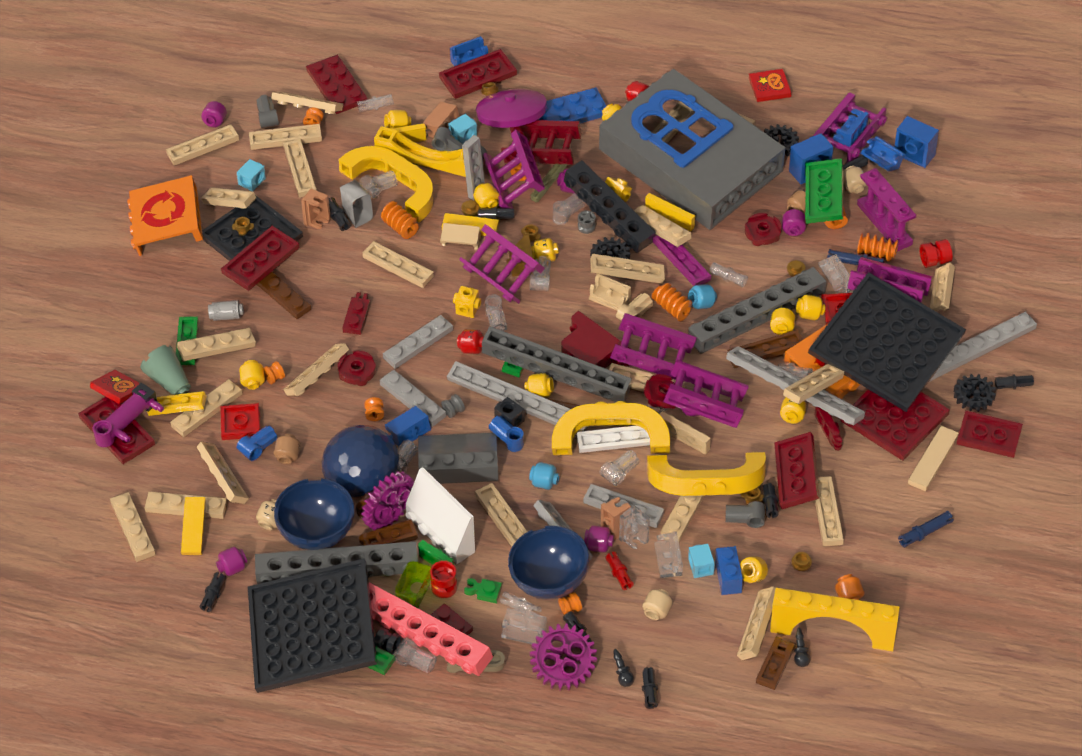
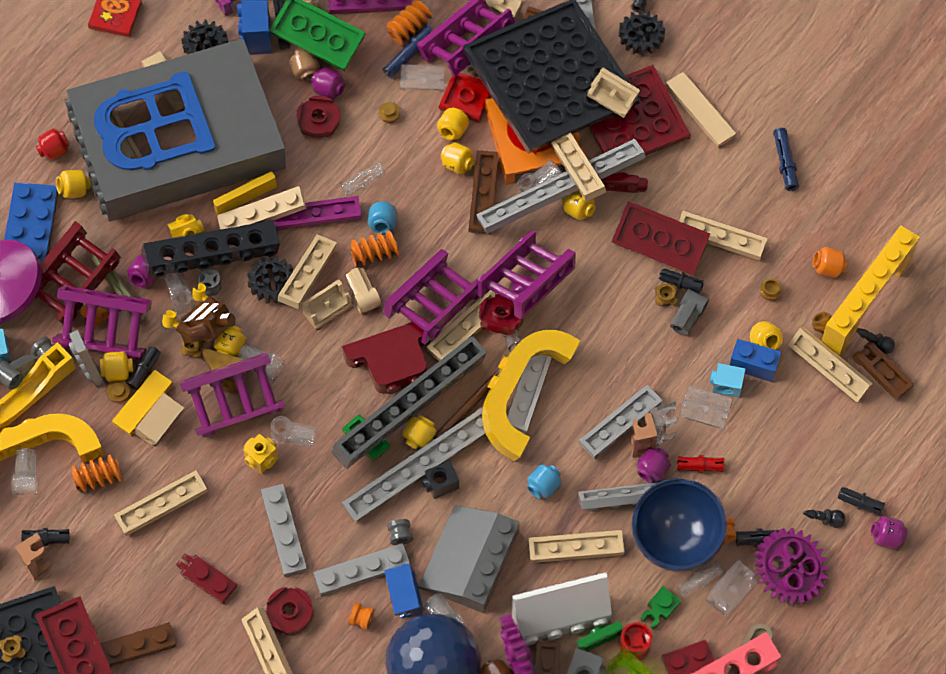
camera: 65 degrees left, 15 degrees up
light grey piece [340,180,373,228] -> none
red head [457,329,484,354] -> none
blue piece [489,415,524,452] -> none
clear piece [600,450,639,486] -> none
tan head [642,589,673,620] -> none
yellow arch [647,452,766,496] -> none
tan plate [659,411,711,455] -> none
tan plate [661,495,705,542] -> none
dark grey brick [688,267,826,354] -> none
dark red plate [956,410,1023,458] -> none
none -> reddish brown torso [162,283,236,343]
none -> tan hinge [587,68,640,118]
none -> magenta head [870,516,907,549]

